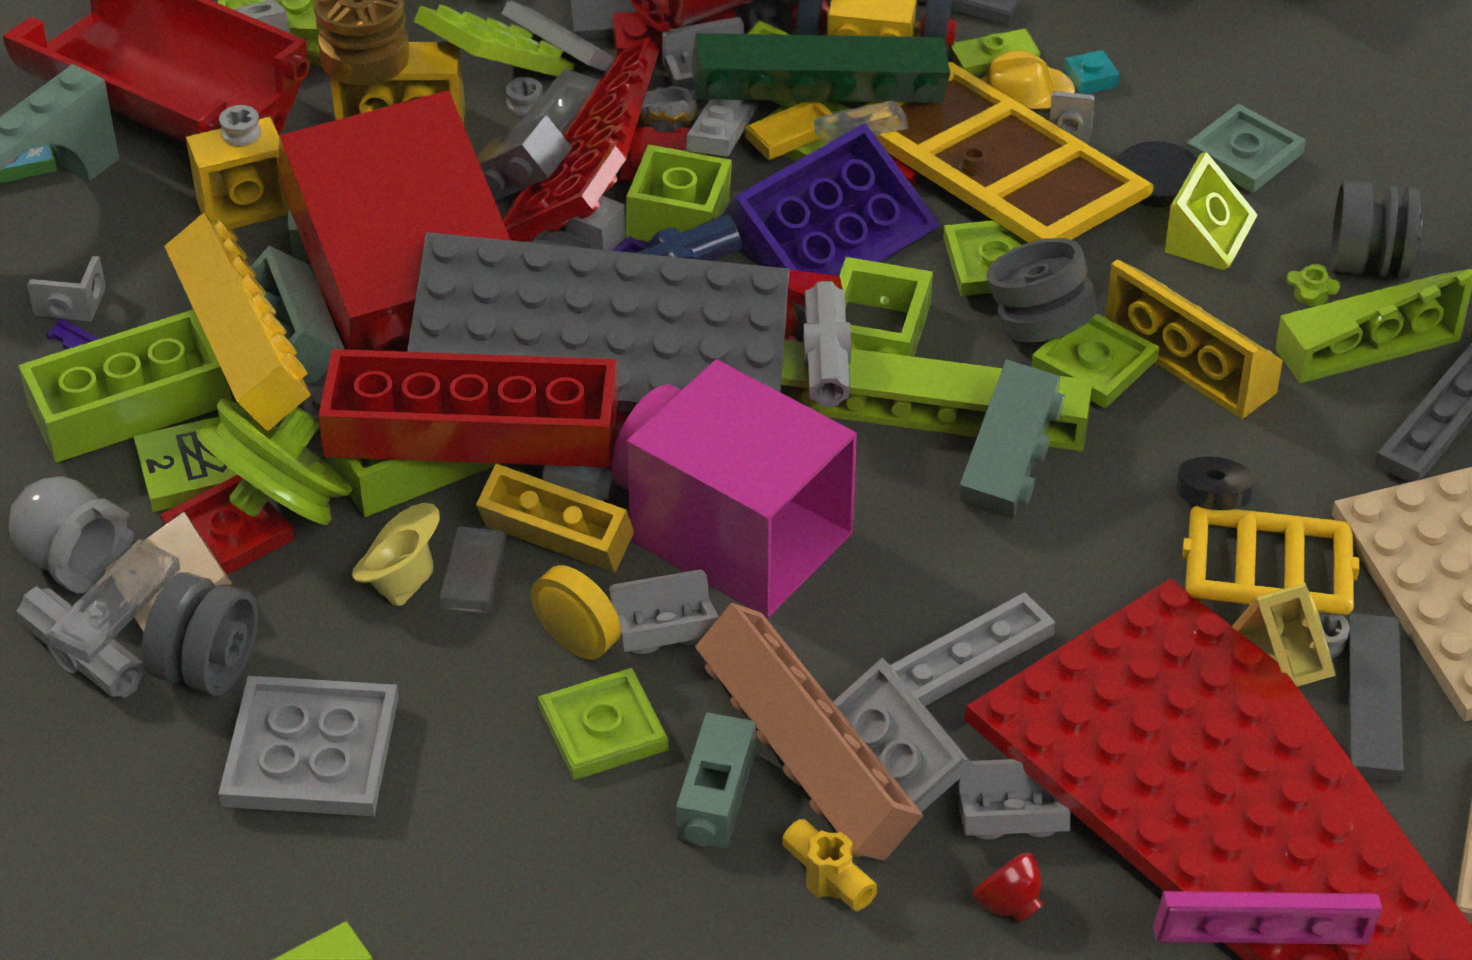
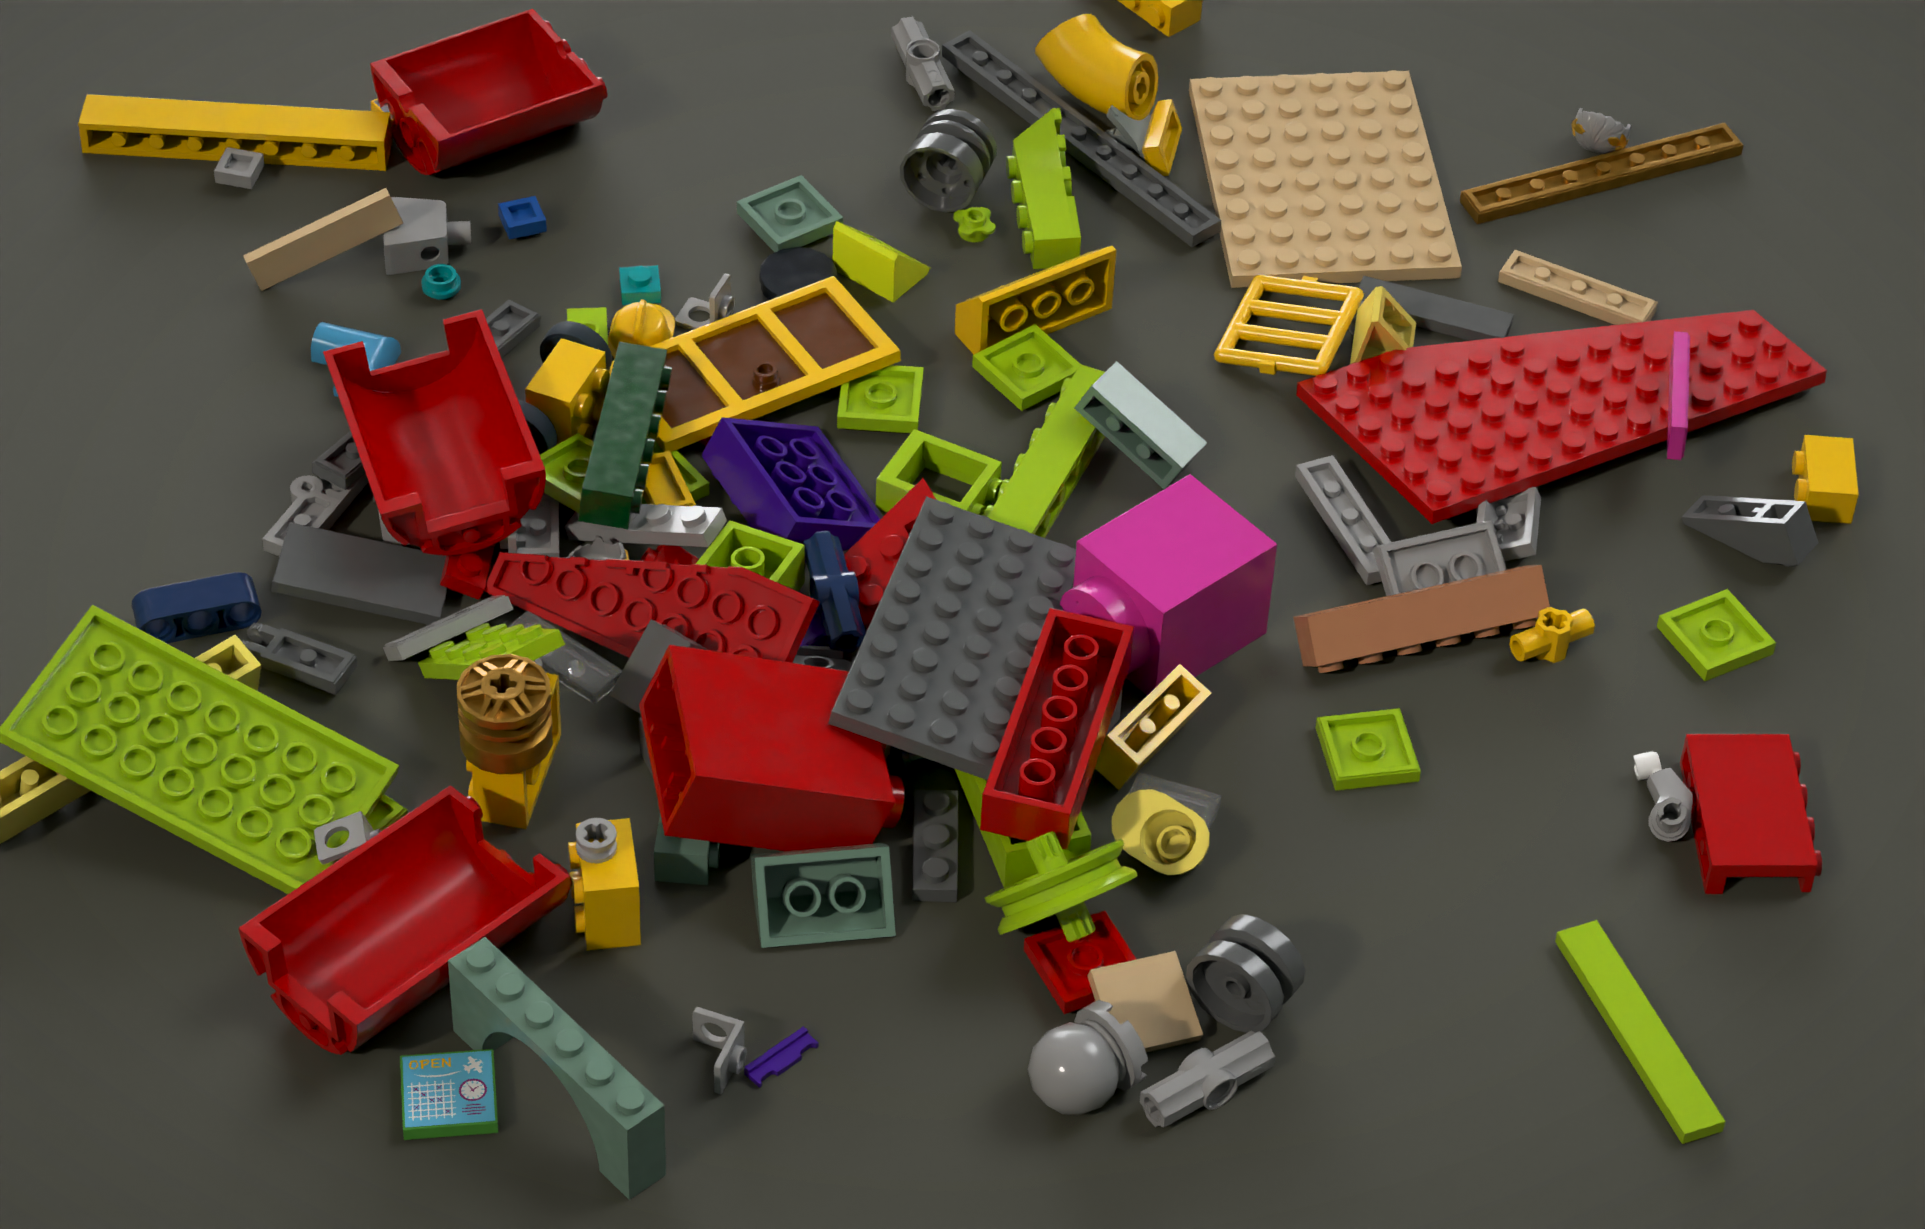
camera: 80 degrees left, 0 degrees up
lime brick [18,309,231,463] -> none
clear tile [47,539,180,664] -> none
lime tile [133,416,238,512] -> none
yellow brick [164,212,311,432] -> none
light grey plate [218,676,399,817] -> none
yellow piece [531,565,621,660] -> none
light grey bracket [609,569,719,654] -> none
sand green brick [676,712,756,849] -> none
light grey piece [803,281,851,407] -> none
clear tile [814,101,908,144] -> none
red brick [973,852,1044,924] -> none
dark grey wheel [986,238,1099,342] -> none
black piece [1176,456,1254,510] -> none

